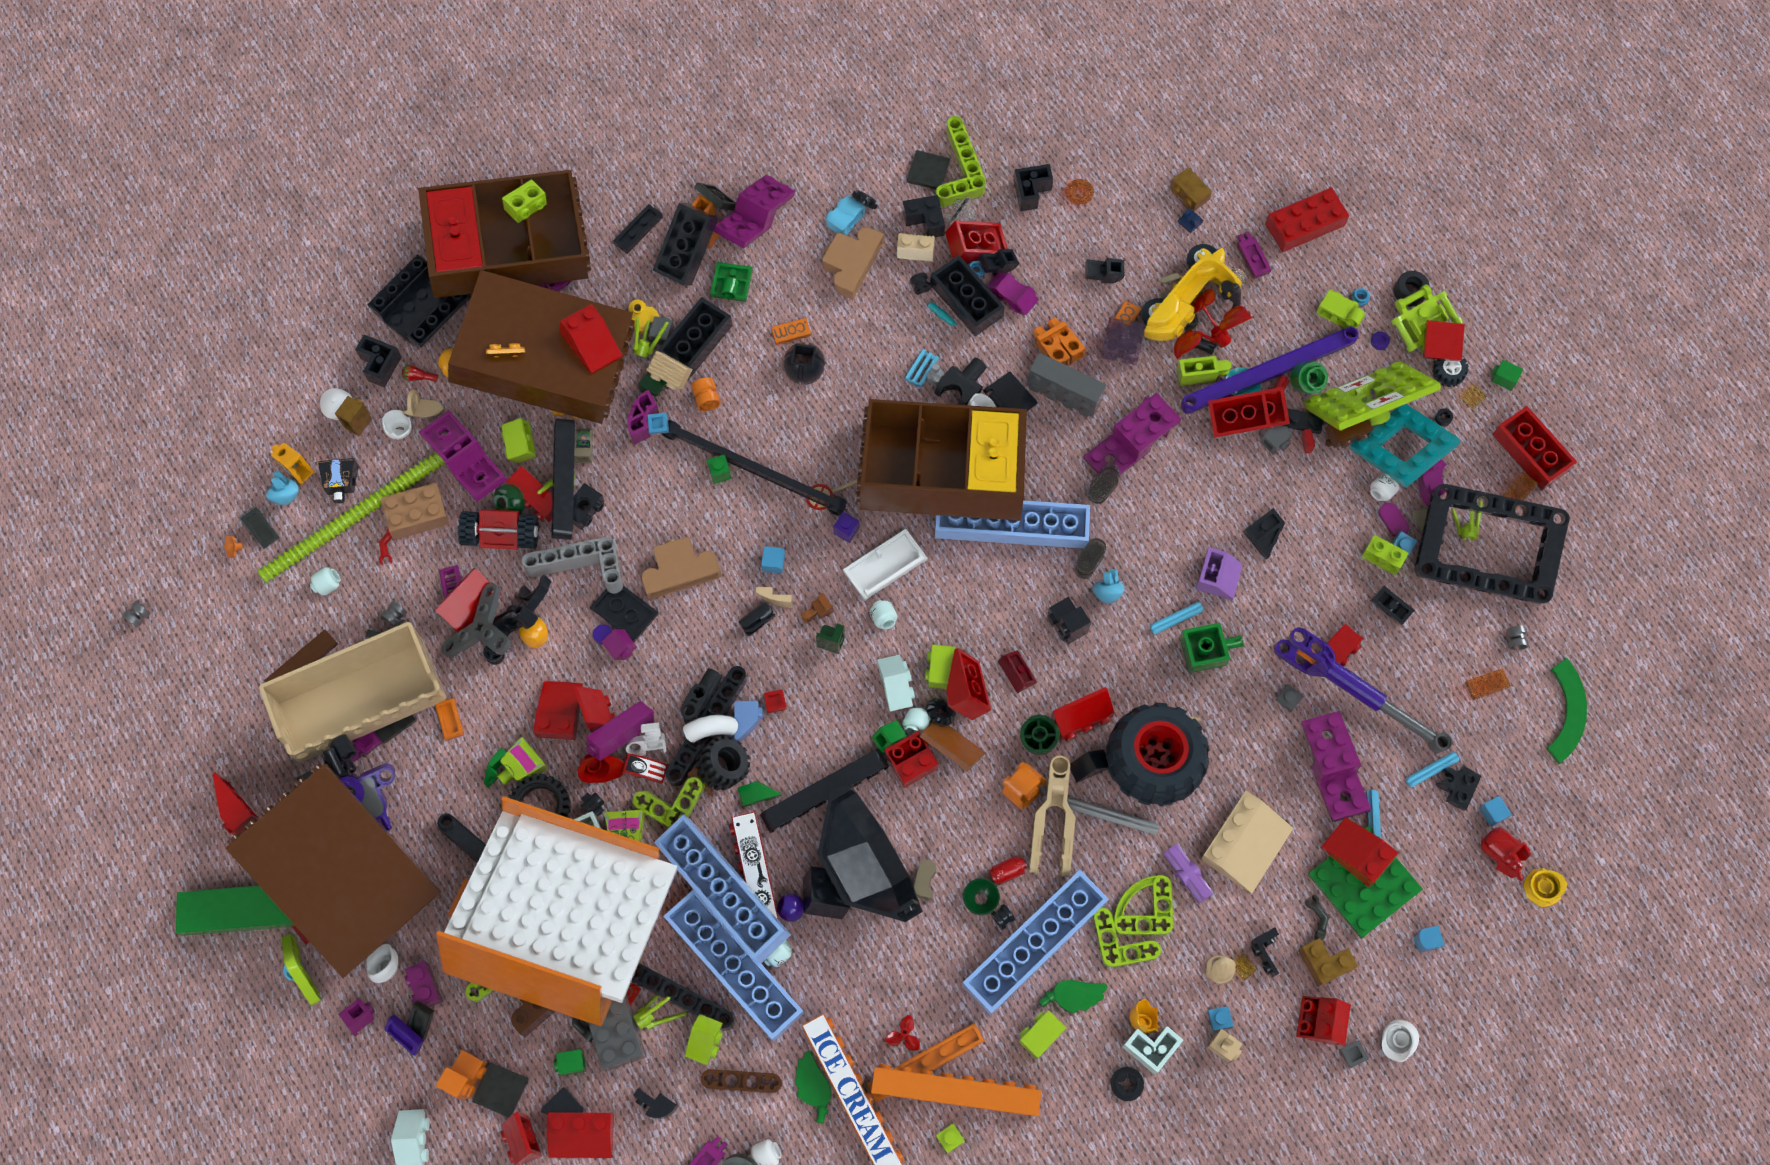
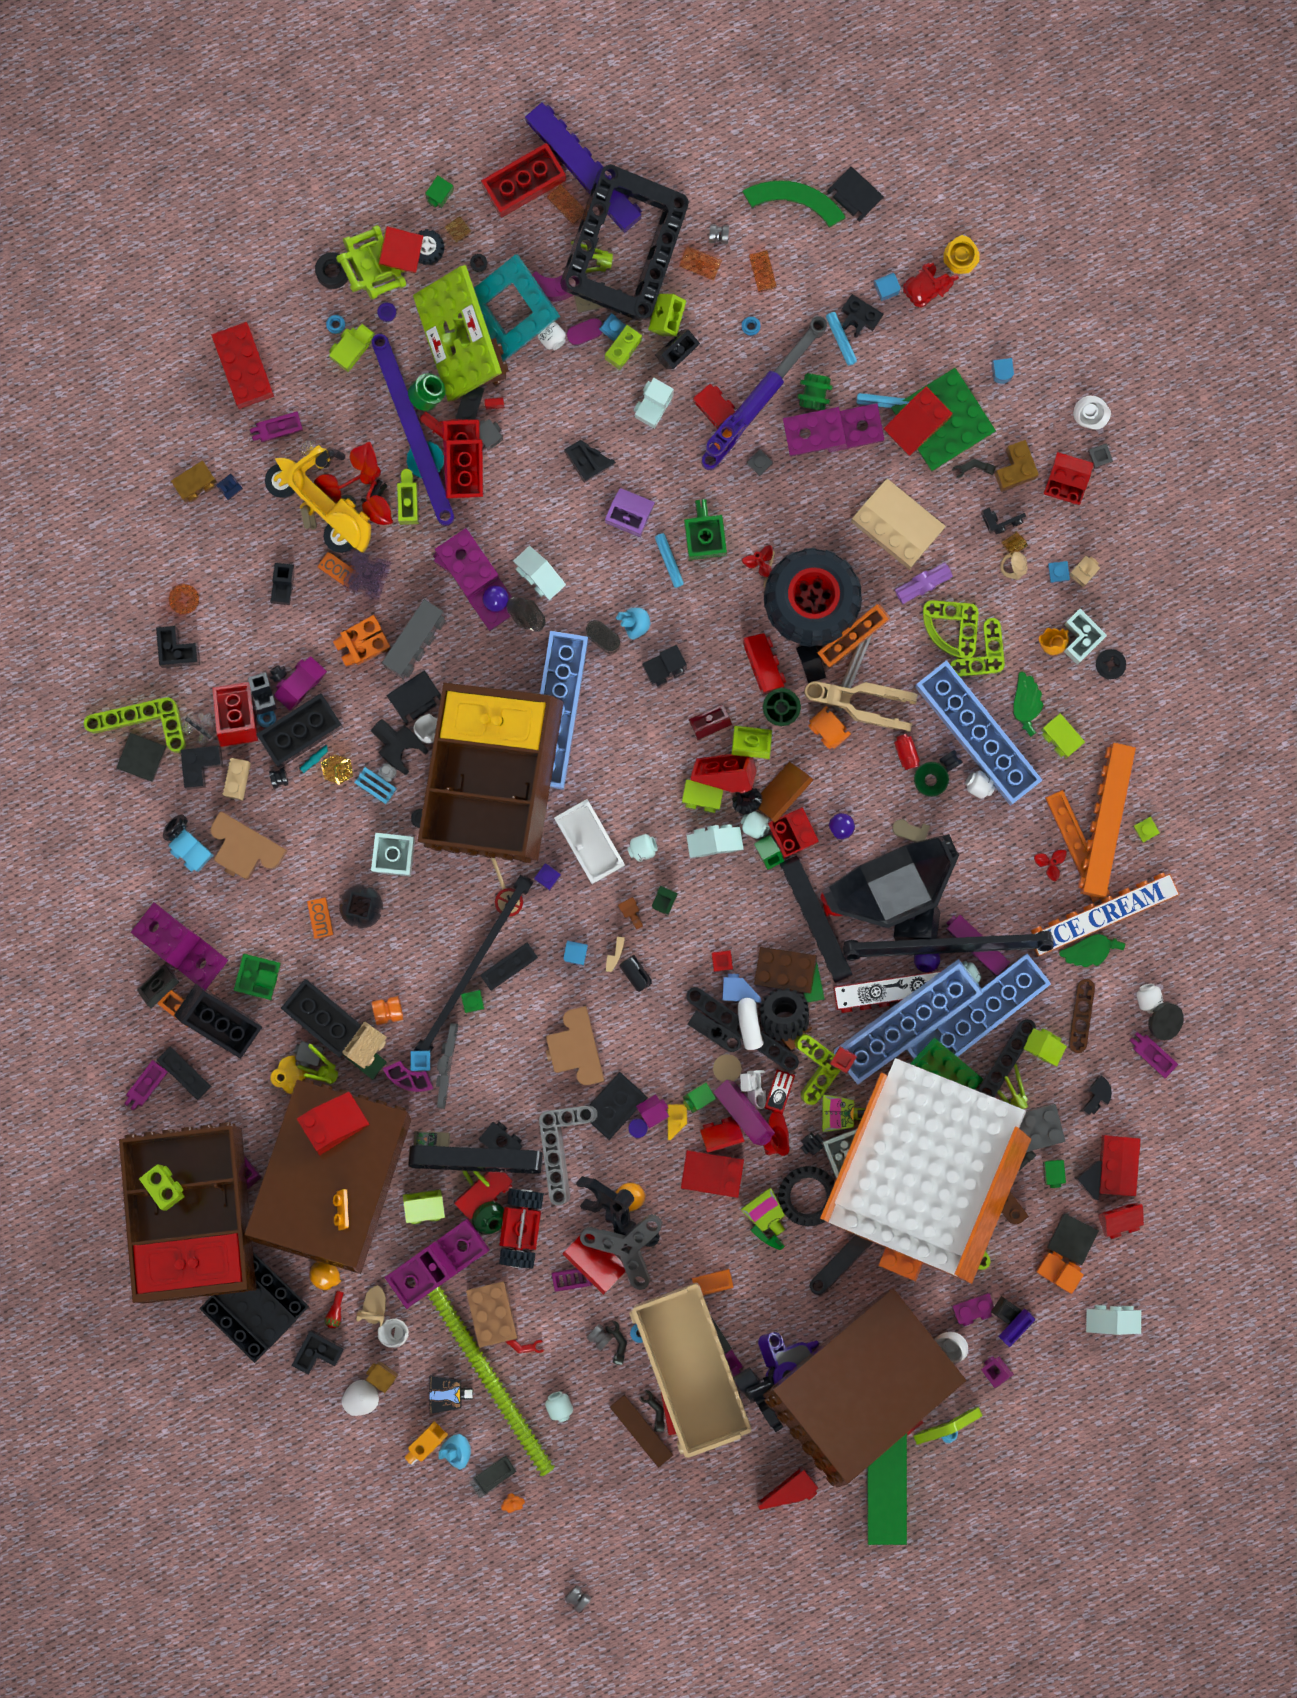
camera: 85 degrees left, 15 degrees up
none -> magenta hinge [124,1060,168,1111]
none -> black plate [268,665,287,682]
none -> clear yellow panel [321,755,353,784]
none -> light aqua brick [371,833,415,877]
none -> dark grey piece [436,1023,459,1109]
none -> black plate [480,942,538,991]
none -> dark purple piece [482,585,509,612]
none -> light aqua brick [513,546,566,600]
none -> dark purple brick [525,102,642,233]
none -> light aqua brick [633,378,674,429]
none -> lime brick [648,294,686,337]
none -> yellow tile [668,1104,687,1140]
none -> clear orange slope [679,246,723,281]
none -> green brick [683,1083,716,1113]
none -> tan piece [713,1054,742,1082]
none -> lime plate [731,726,772,759]
none -> dark azure plate [742,317,761,336]
none -> red plant [742,545,773,578]
none -> reddish brown plate [754,947,817,994]
none -> green piece [797,373,833,411]
none -> orange brick [817,604,891,668]
none -> black piece [826,166,884,222]
none -> dark purple piece [828,813,855,840]
none -> red plate [830,1046,857,1073]
none -> black piece [843,931,1054,961]
none -> green plate [910,1037,984,1090]
none -> magenta brick [946,915,1010,977]
none -> white head [965,770,995,799]

